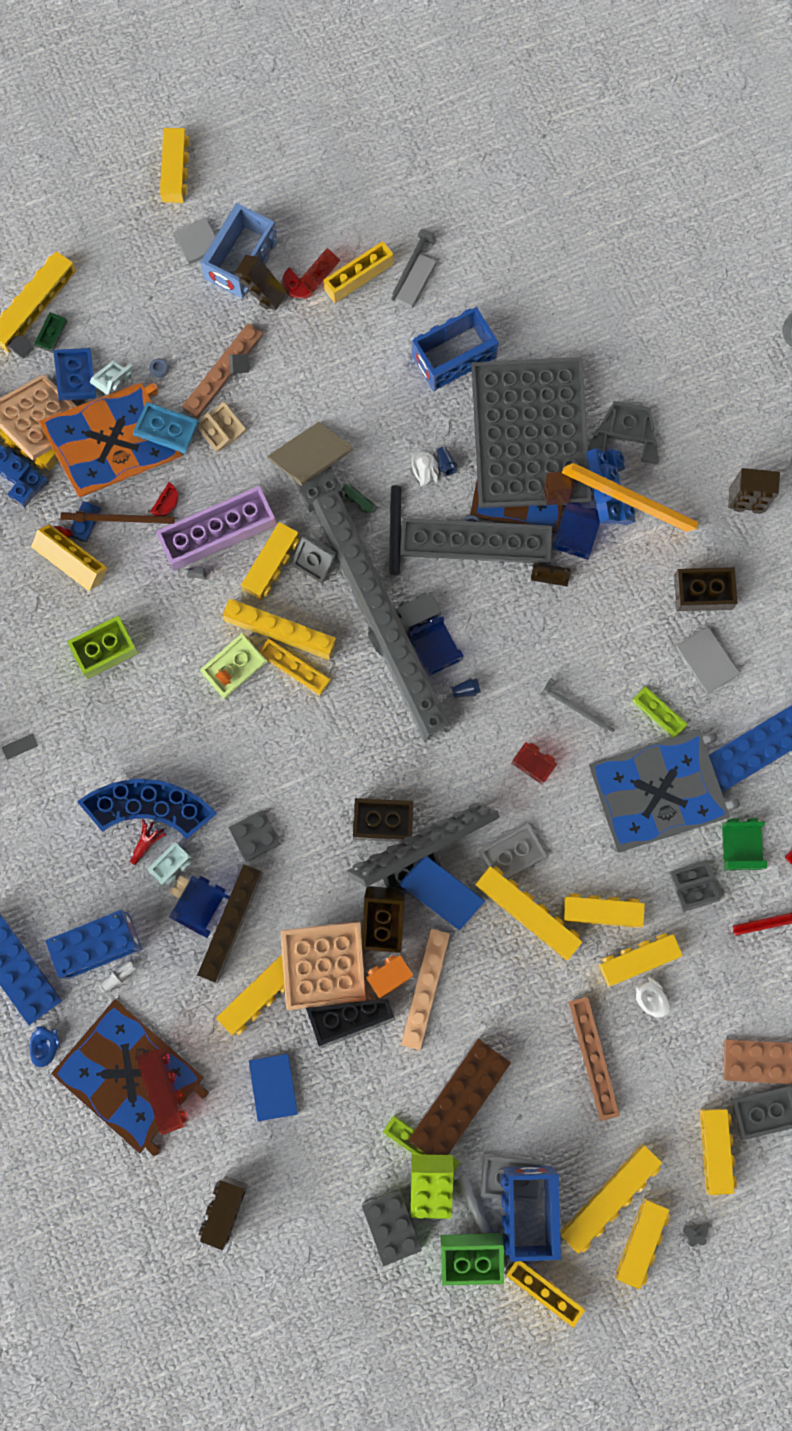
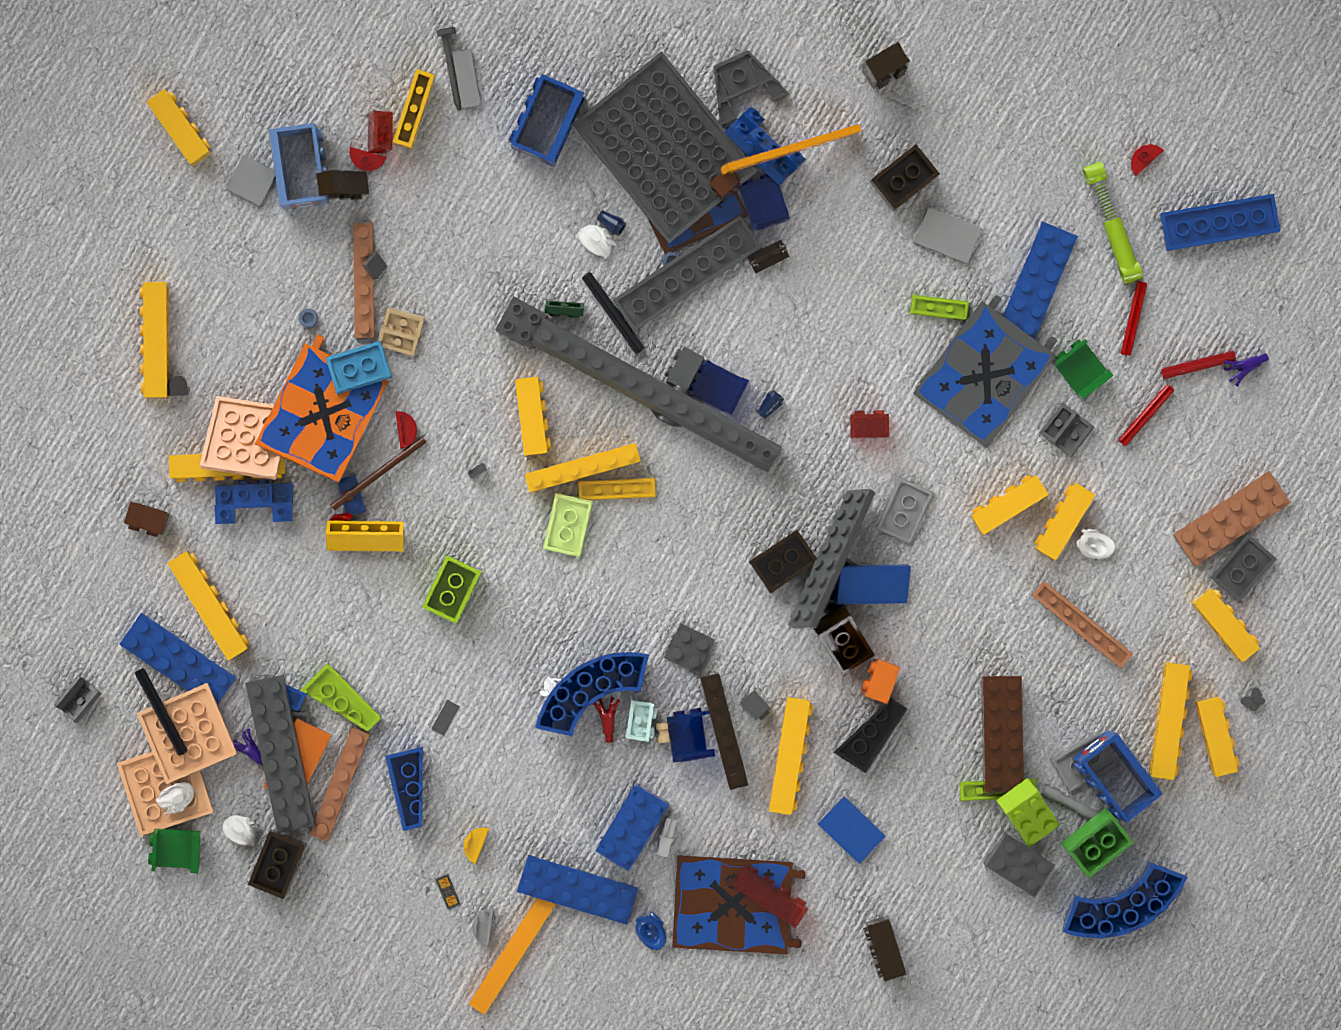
camera: 35 degrees left, 10 degrees up
dark green plate [34,312,68,353] -> none
blue plate [53,348,96,401] -> none
light aqua bracket [90,361,133,395] -> none
lavender brick [156,486,276,571] -> none
orange plate [215,669,232,687] -> none
dark tan piece [267,422,354,486] -> none
light nougat plate [280,921,366,1011] -> none
dark grey tile [291,534,337,584] -> none
light nougat plate [401,929,450,1050] -> none
yellow brick [474,866,582,960] -> none
yellow brick [504,1261,586,1328] -> none
dark grey piece [540,678,615,732] -> none
none -> dark grey brick [740,690,770,720]
none -> blue brick [1062,861,1187,939]

